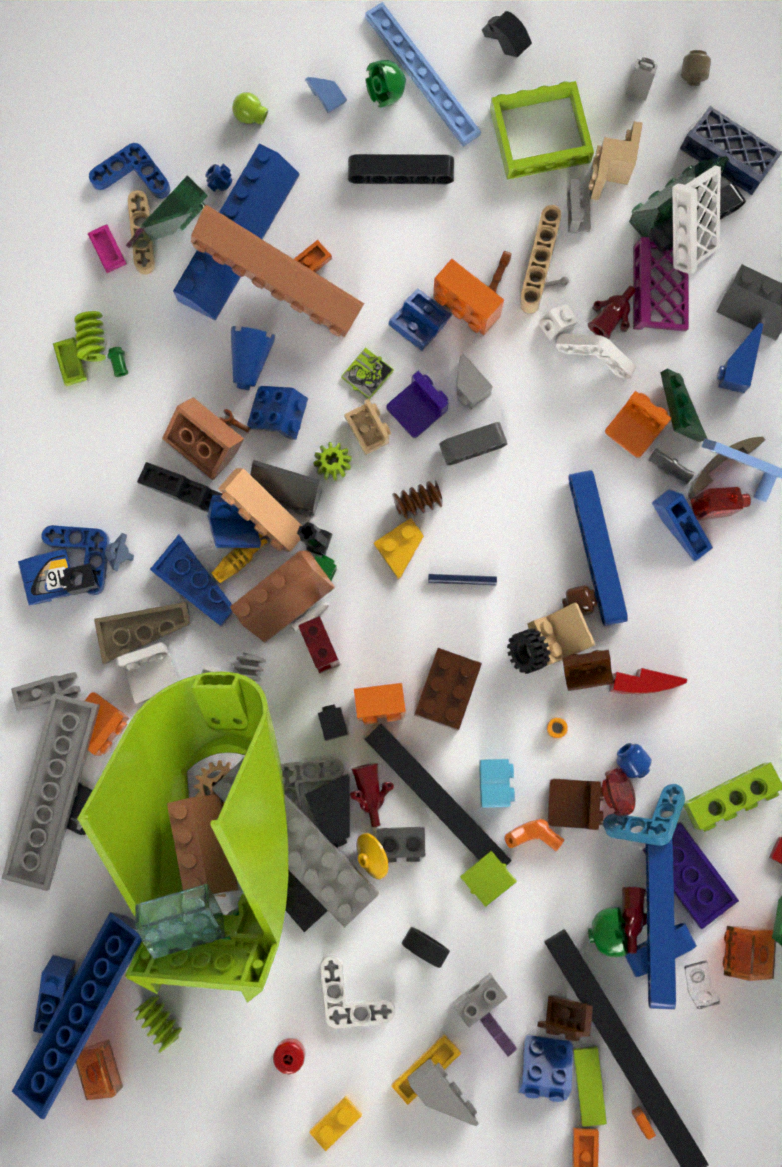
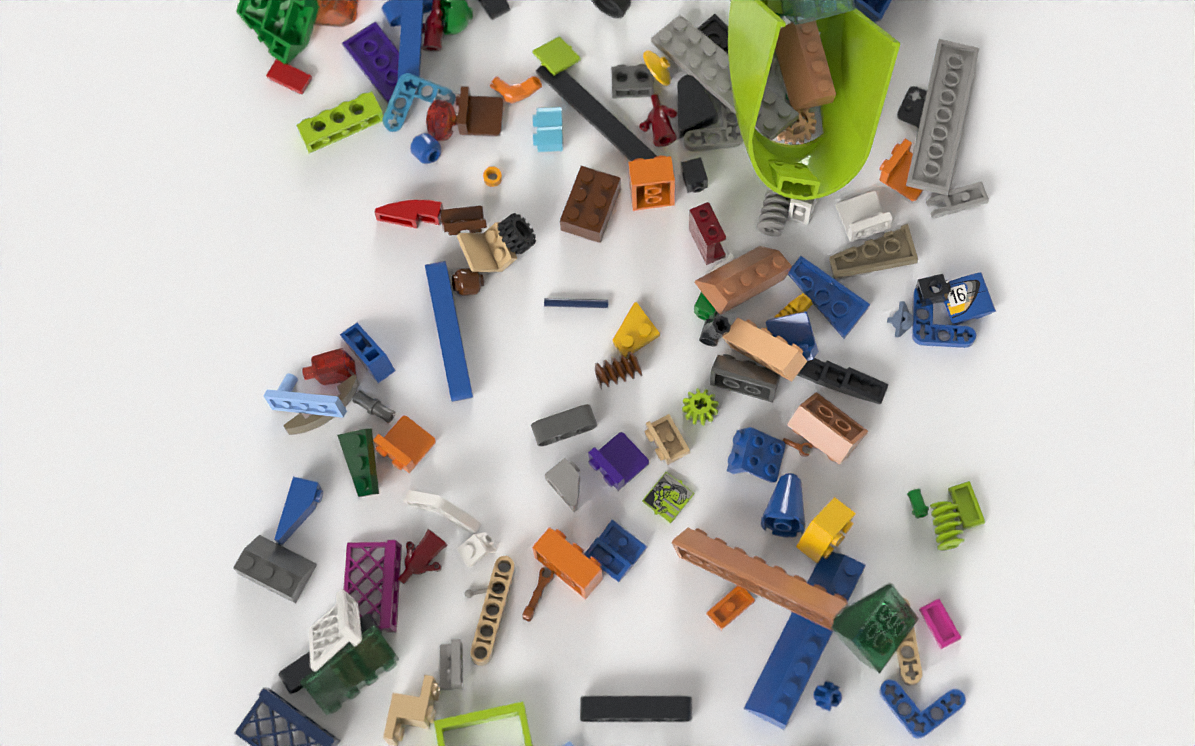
camera: 175 degrees left, 10 degrees down
none -> yellow brick [796,497,856,563]

